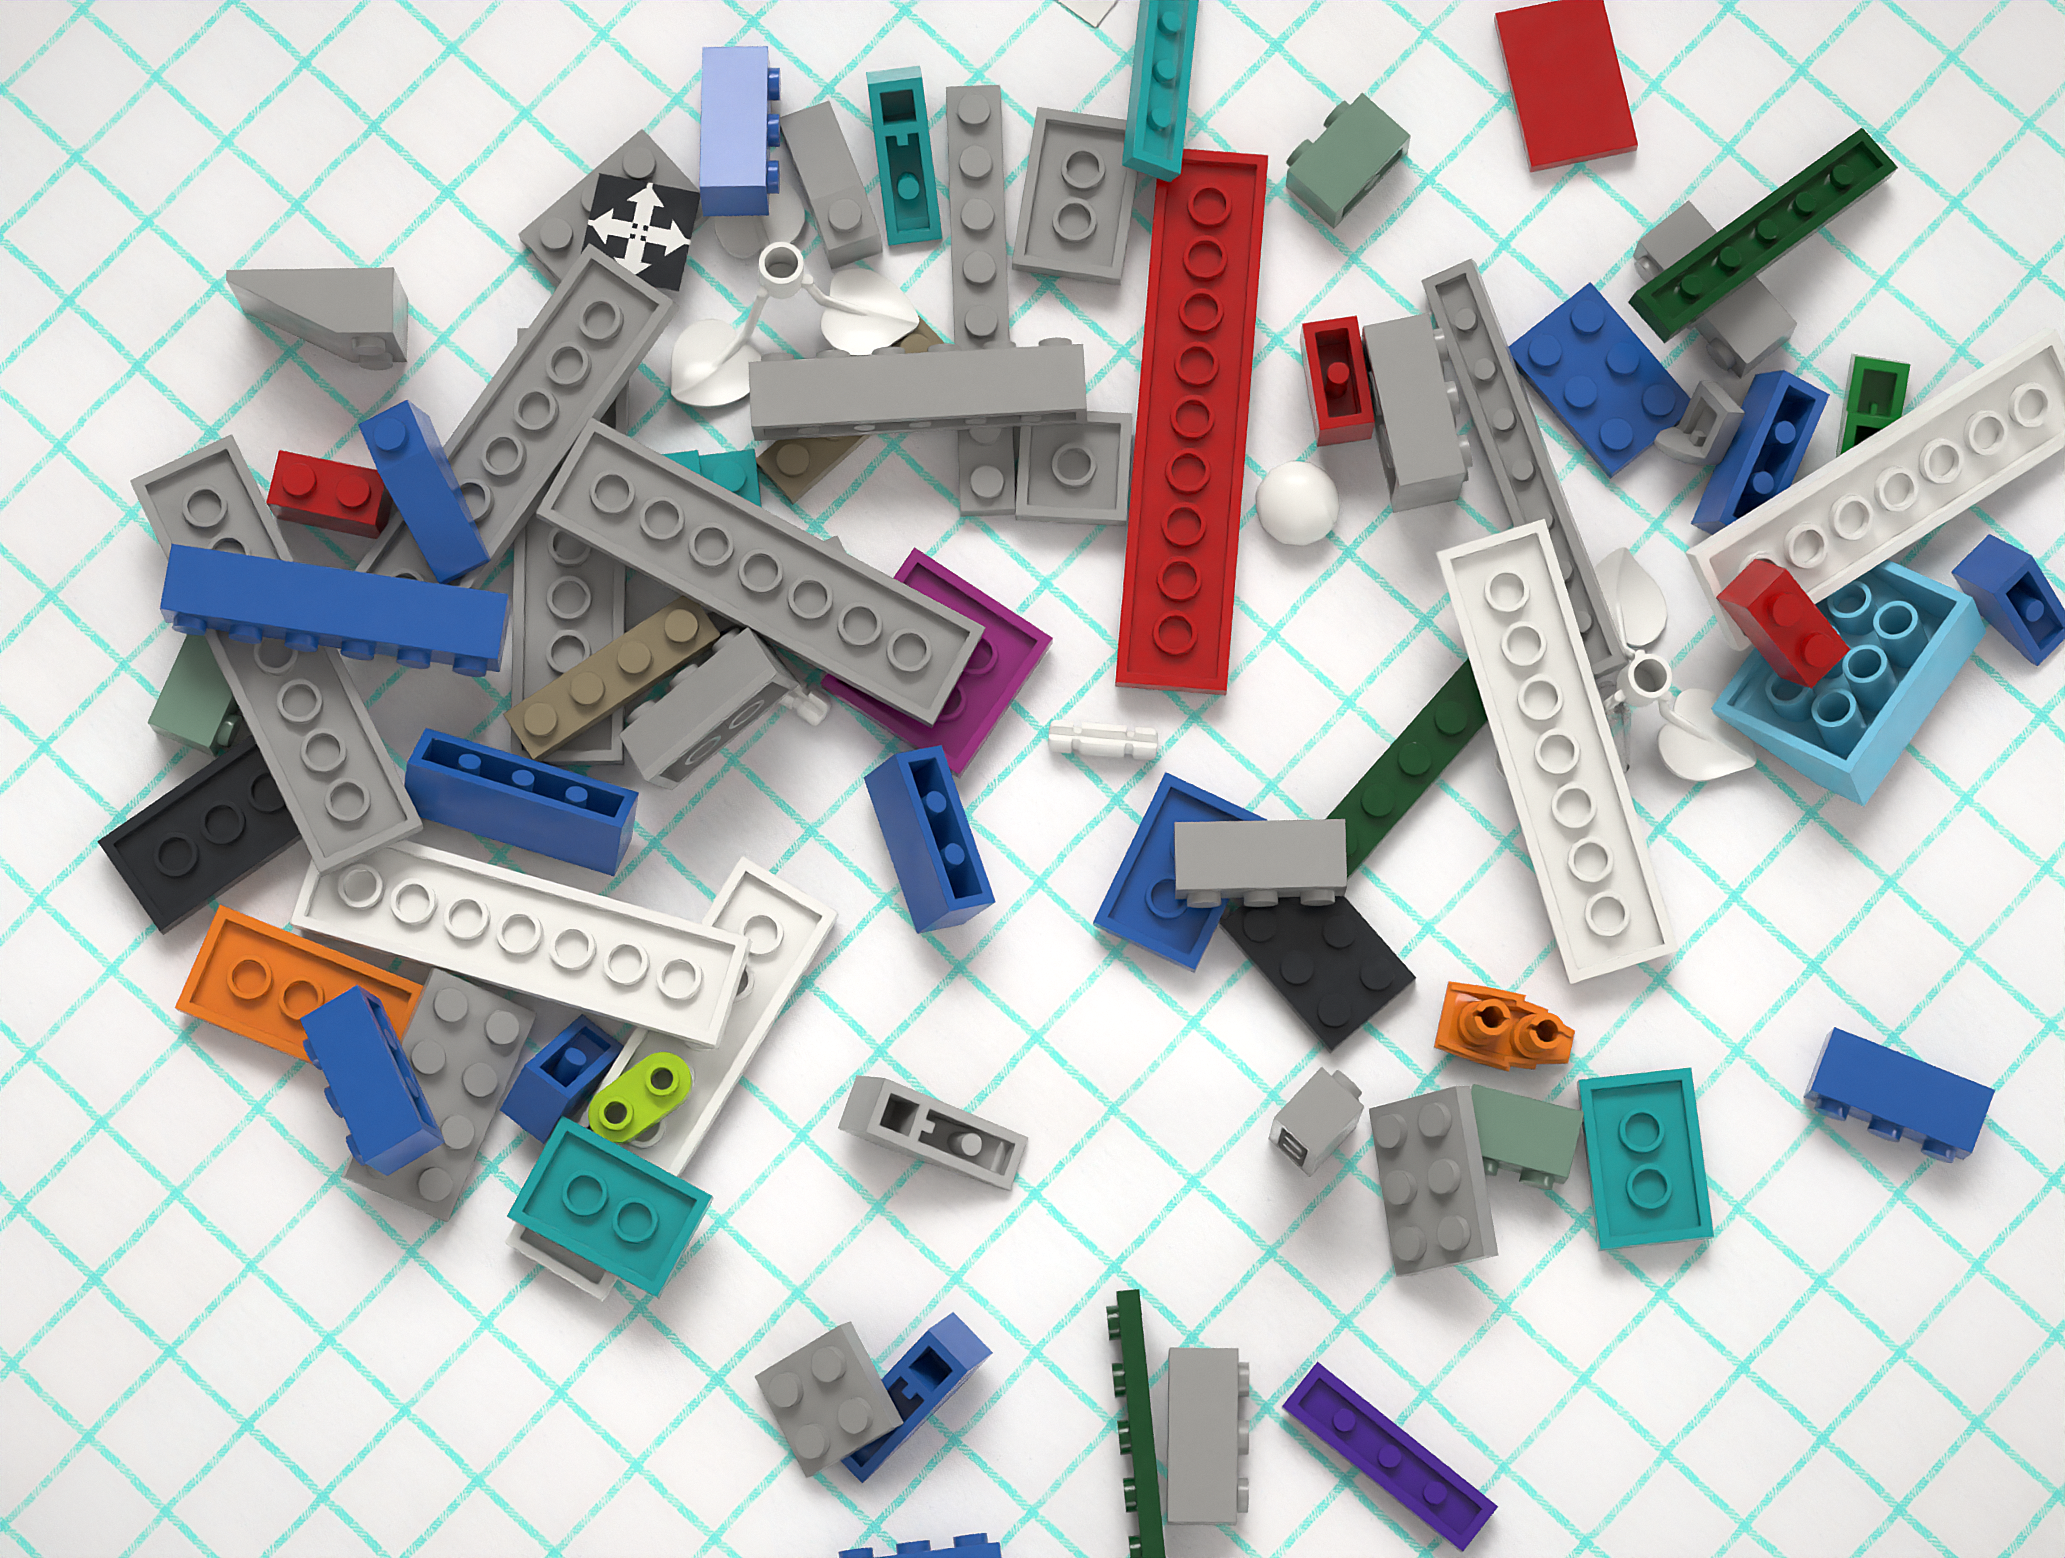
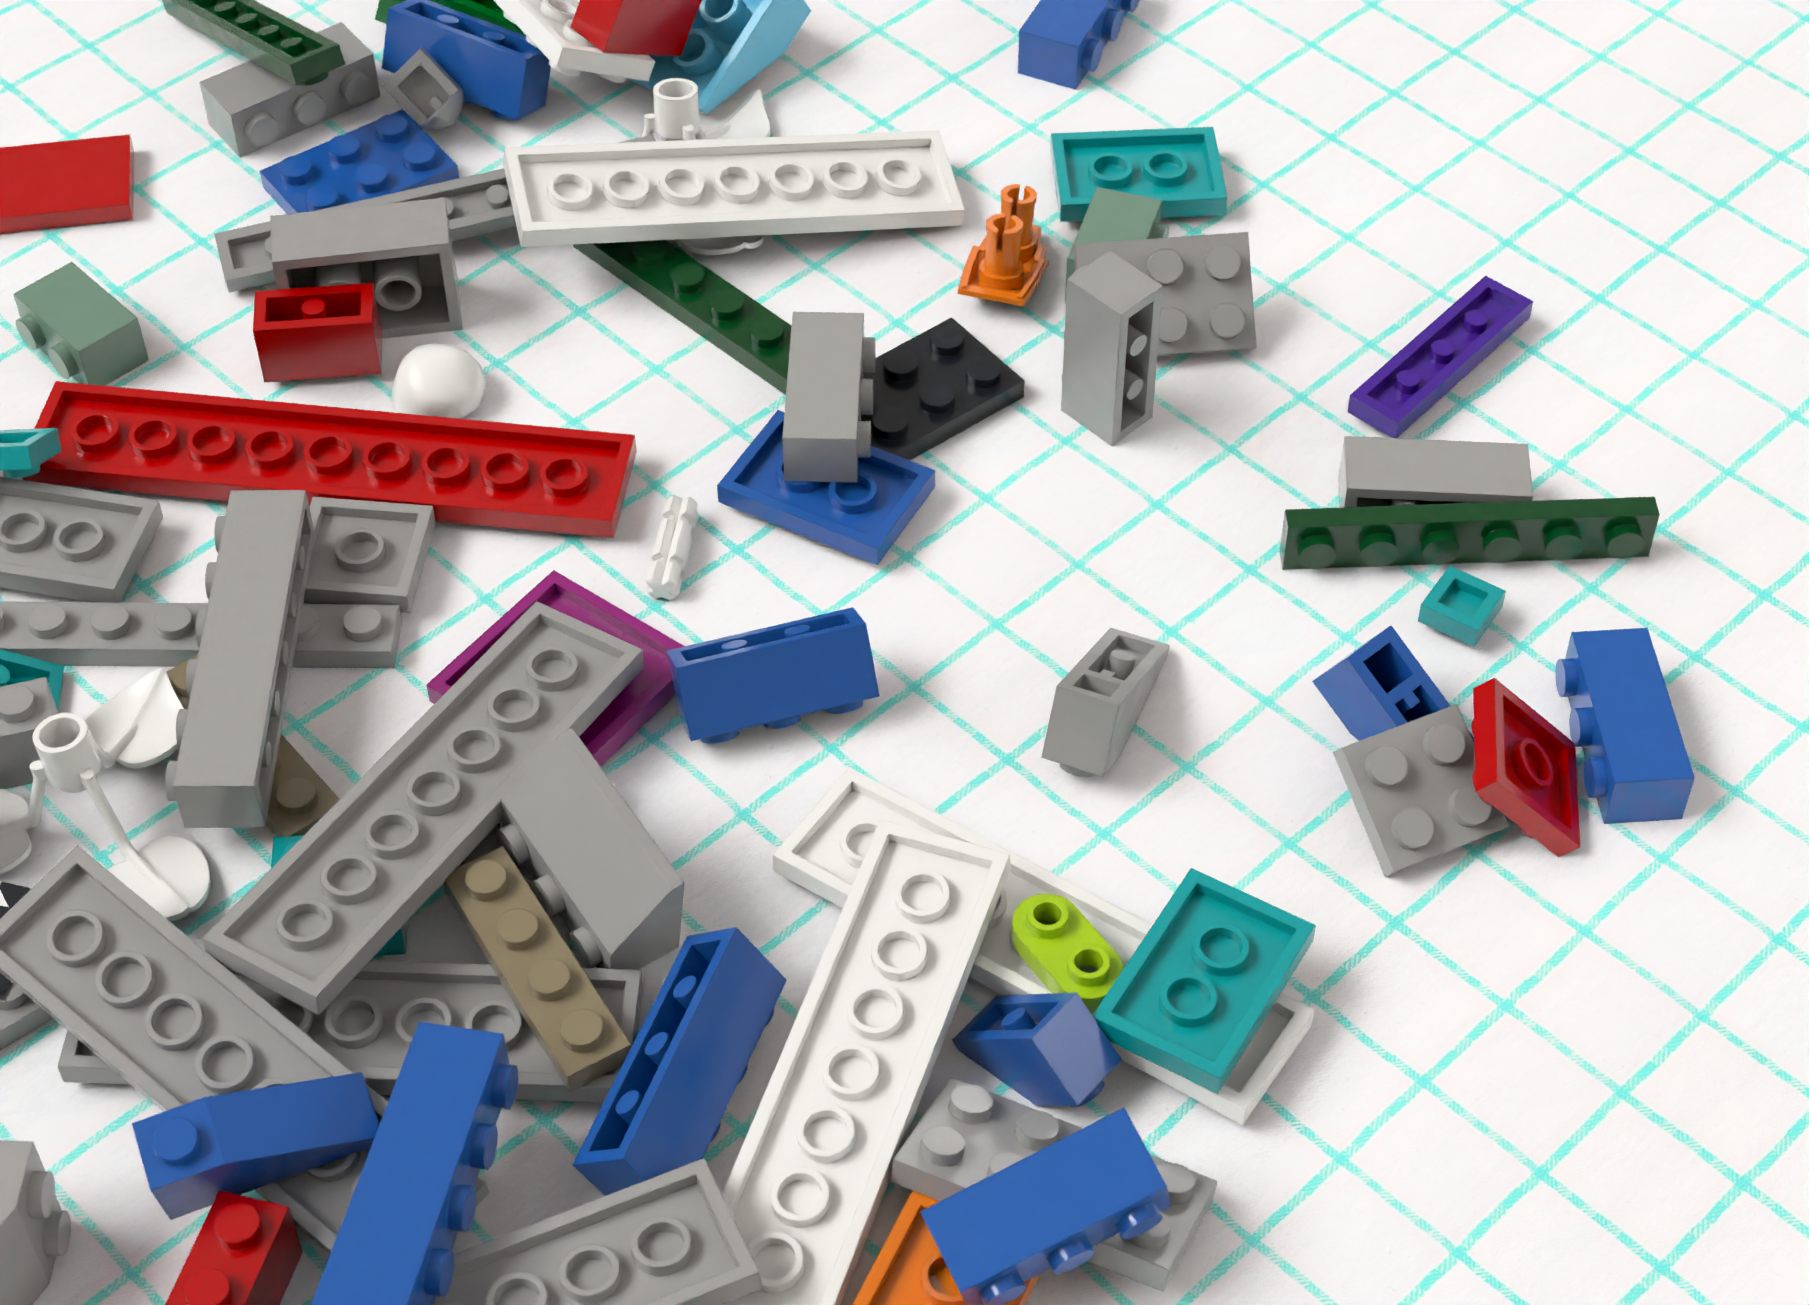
camera: 90 degrees left, 30 degrees down
none -> teal plate [1418,565,1506,647]
none -> red plate [1471,677,1580,857]

